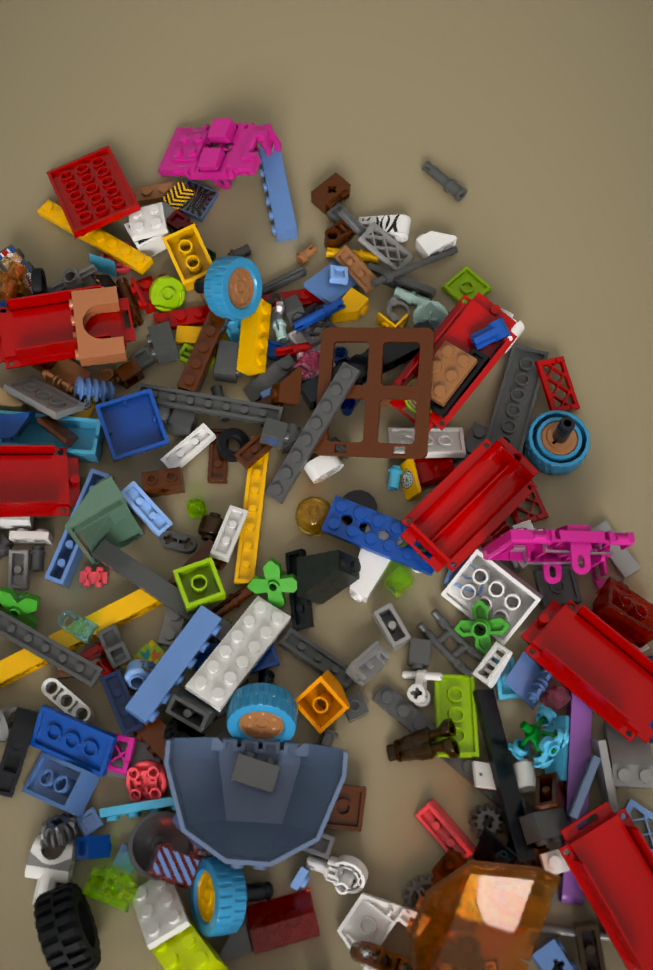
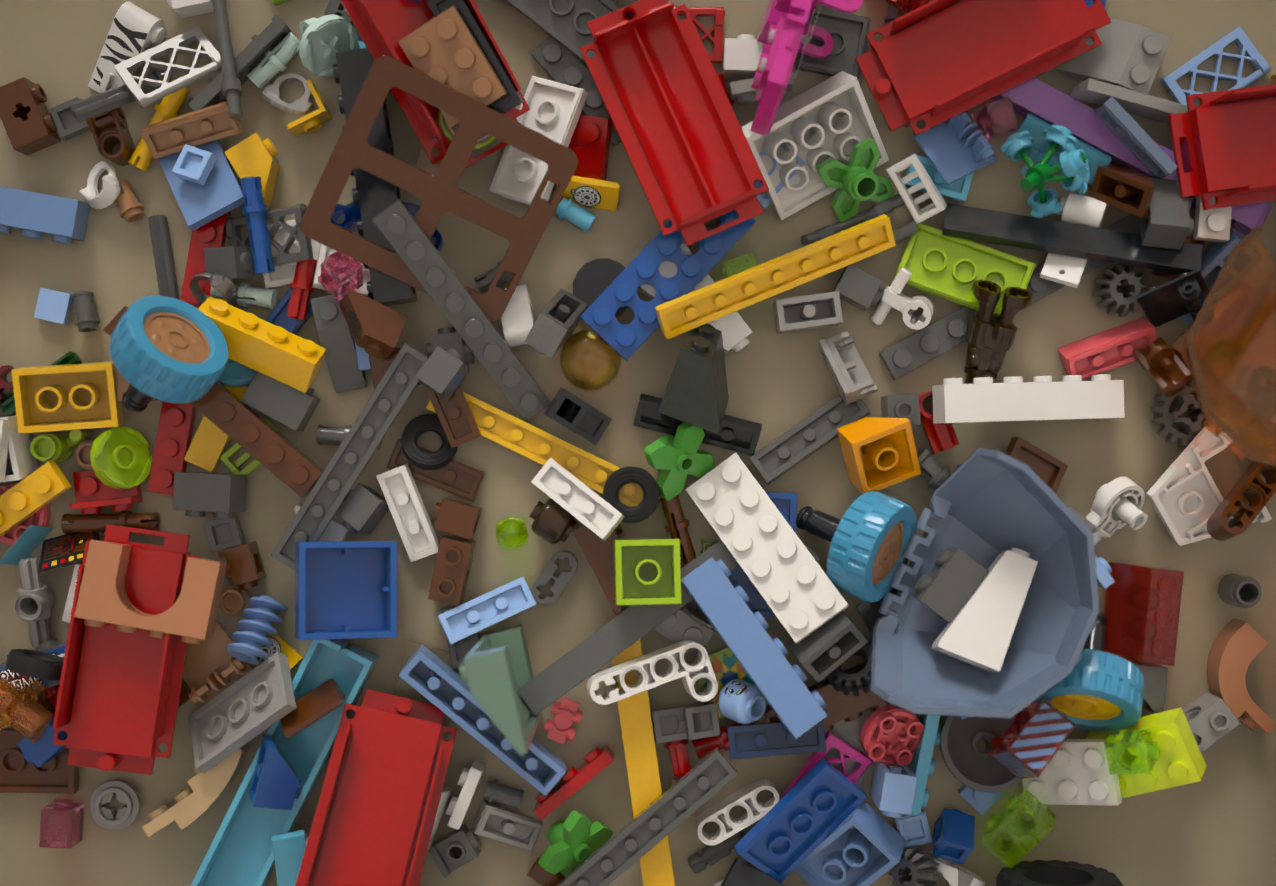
camera: 70 degrees left, 20 degrees up
clear light blue piece [58,611,99,645] -> none
none -> lime piece [30,429,90,463]
none -> light blue tile [34,287,74,325]
none -> white piece [80,161,120,209]
none -> reddish brown brick [432,498,482,539]
none -> flat silver brick [525,289,588,358]
none -> red plate [533,744,614,820]
none -> black brick [544,387,612,445]
none -> white beam [586,640,718,705]
none -> black tyre [603,466,659,523]
none -> yellow plate [654,214,896,339]
none -> dark grey axle [688,832,743,874]
none -> light blue brick [870,762,917,818]
none -> red piece [918,391,959,454]
none -> white slope [931,548,1038,673]
none -> white brick [932,374,1125,424]
none -> clear neon green brick [1104,730,1160,774]

